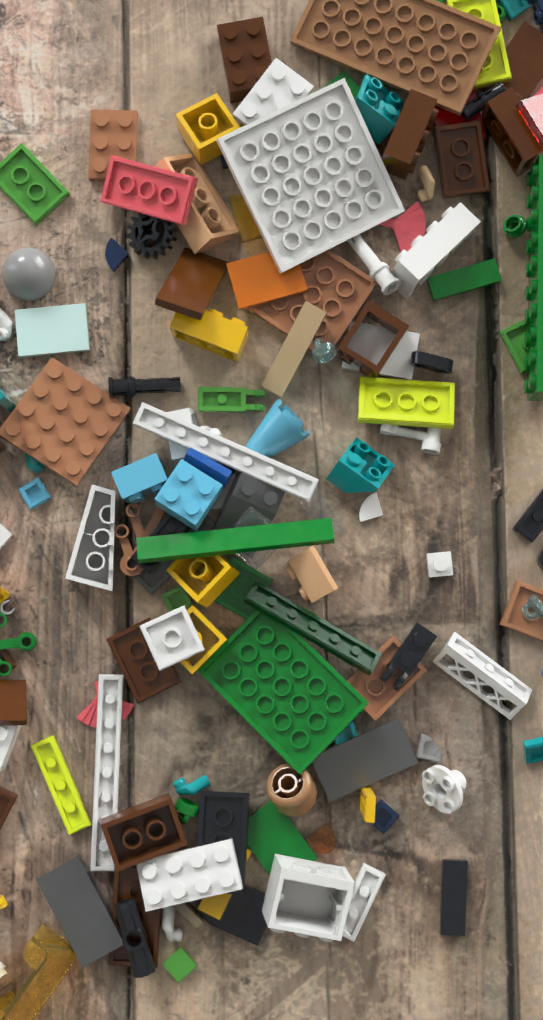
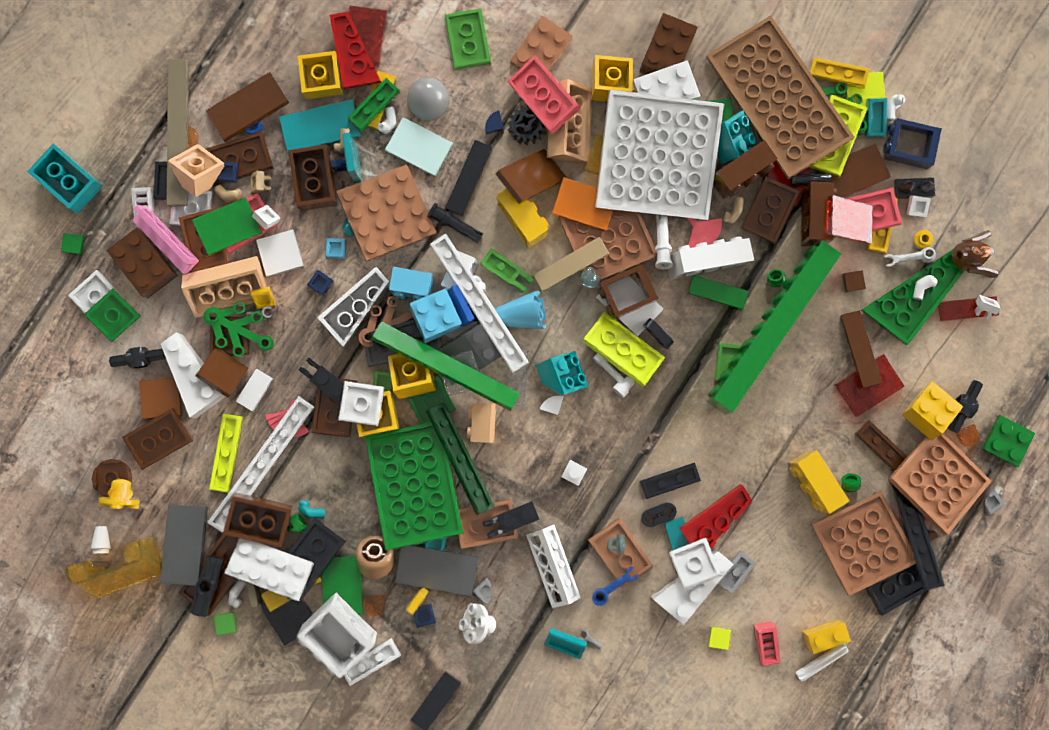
camera: 30 degrees right, 0 degrees up
none -> white tile [236,369,273,411]
none -> black hinge [299,358,345,405]
none -> dark blue tile [307,269,334,296]
none -> black tile [445,140,492,216]

